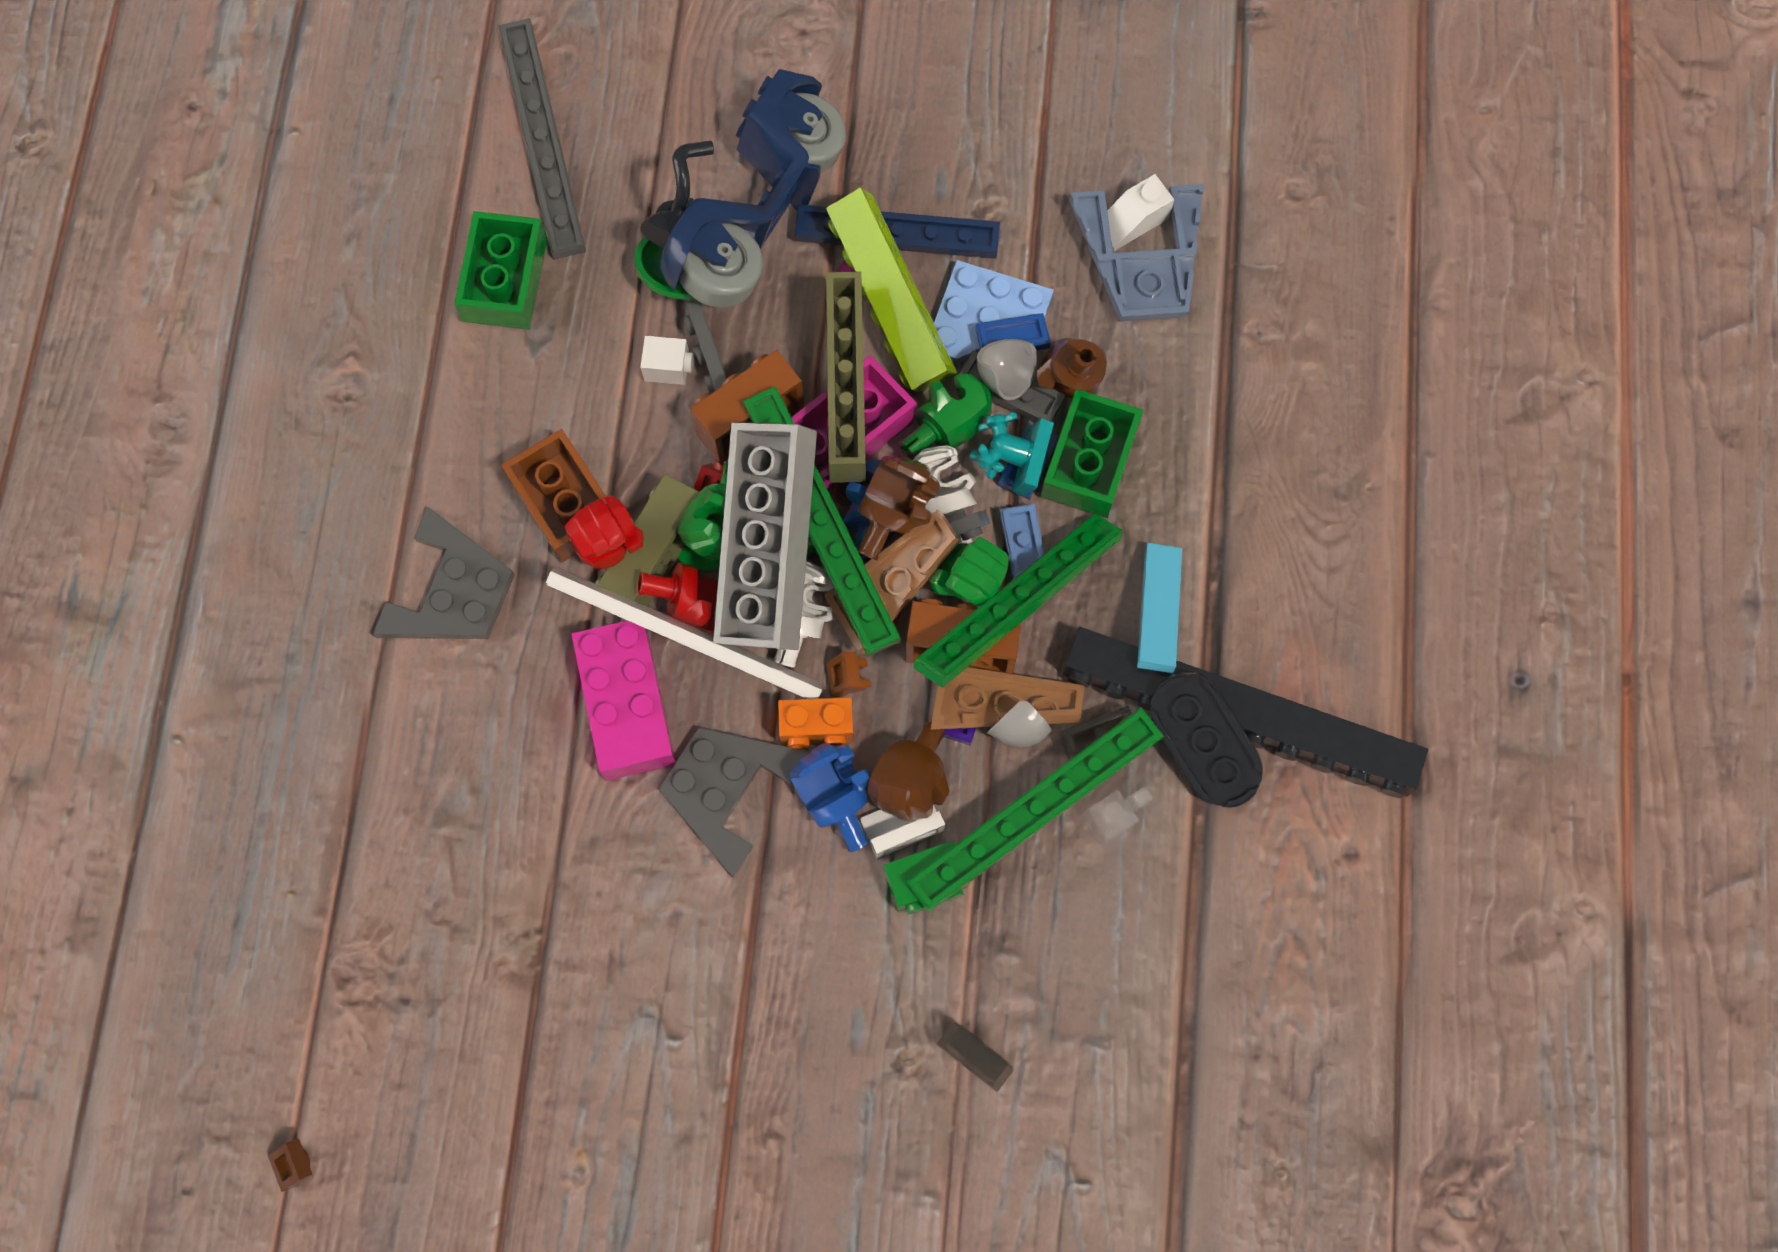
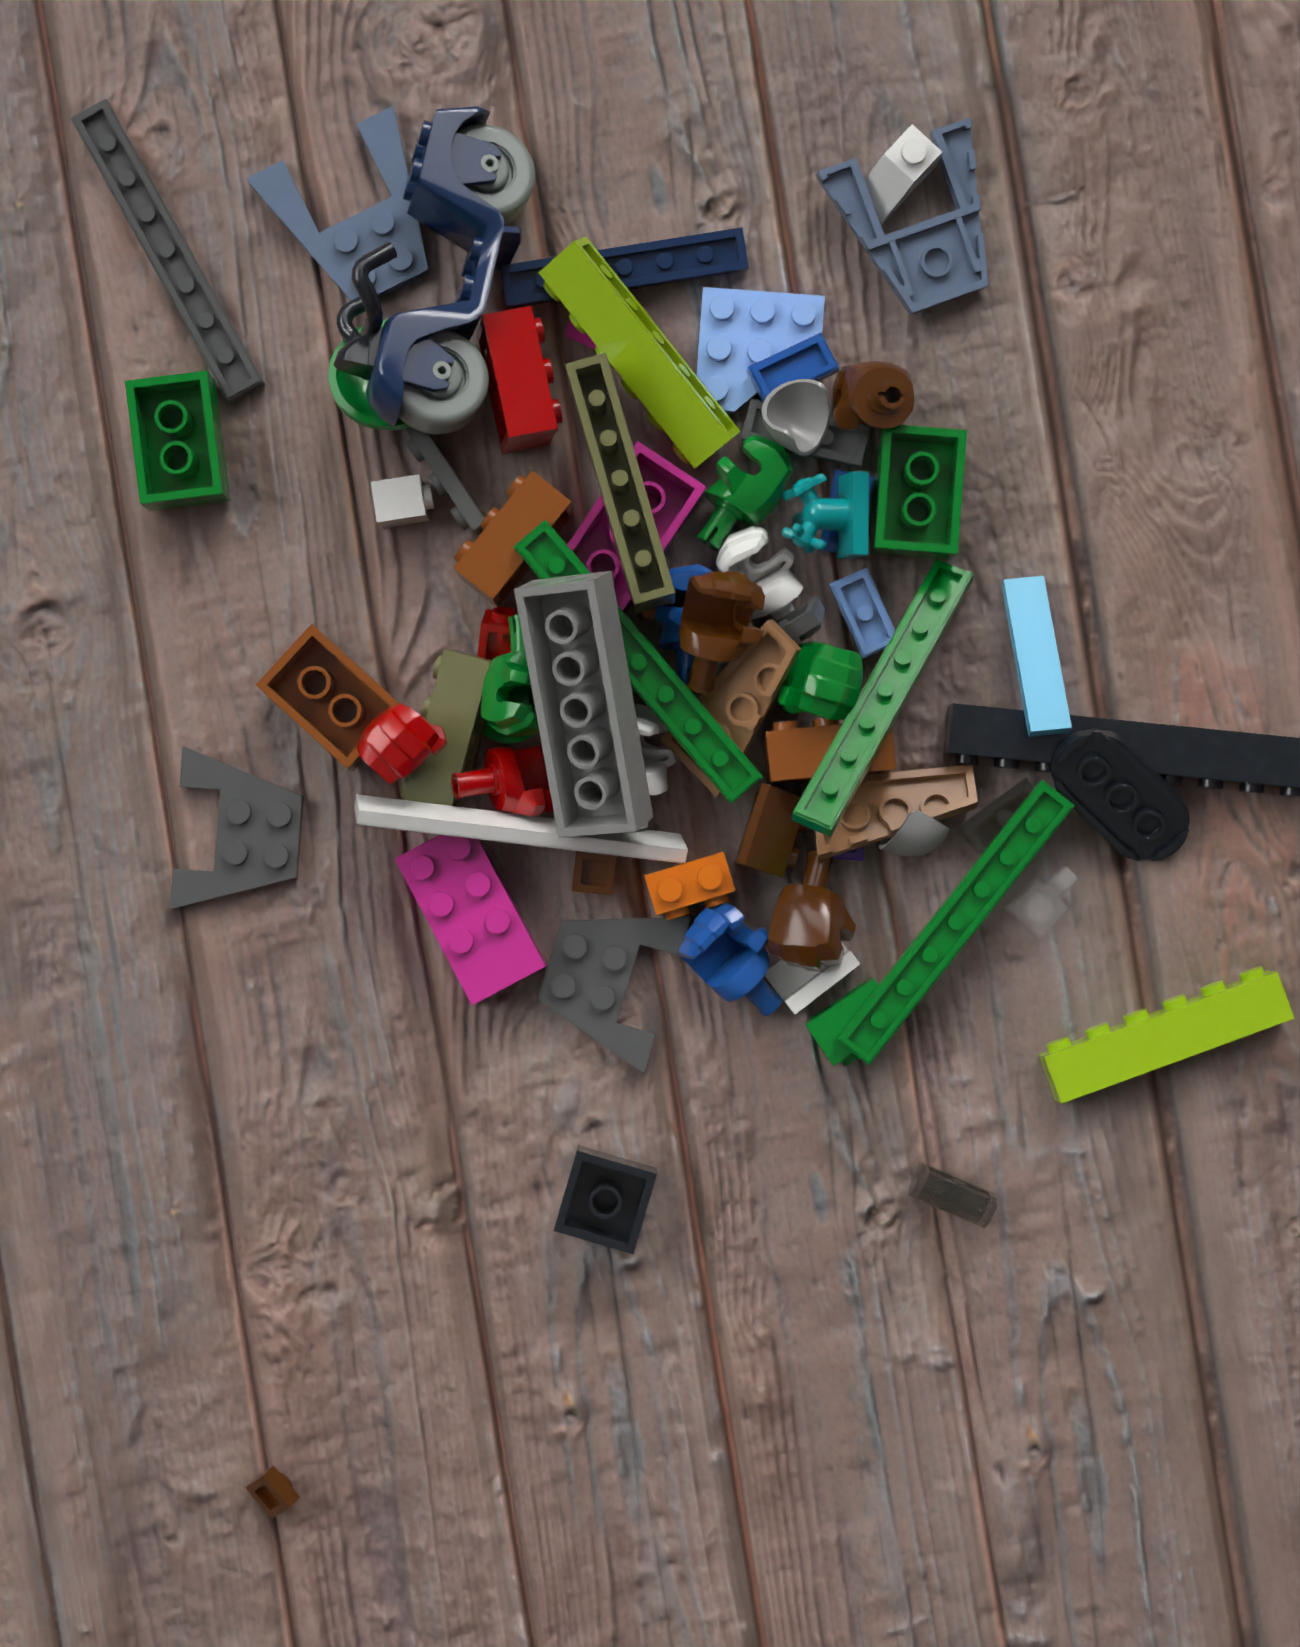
camera: 15 degrees left, 15 degrees up
dark orange tile [826,652,871,697] -> none
none -> sand blue wing [247,106,430,301]
none -> red brick [476,306,562,454]
none -> black brick [553,1145,657,1254]
none -> reddish brown plate [572,851,617,896]
none -> reddish brown slope [734,783,807,878]
none -> lime brick [1038,966,1295,1104]

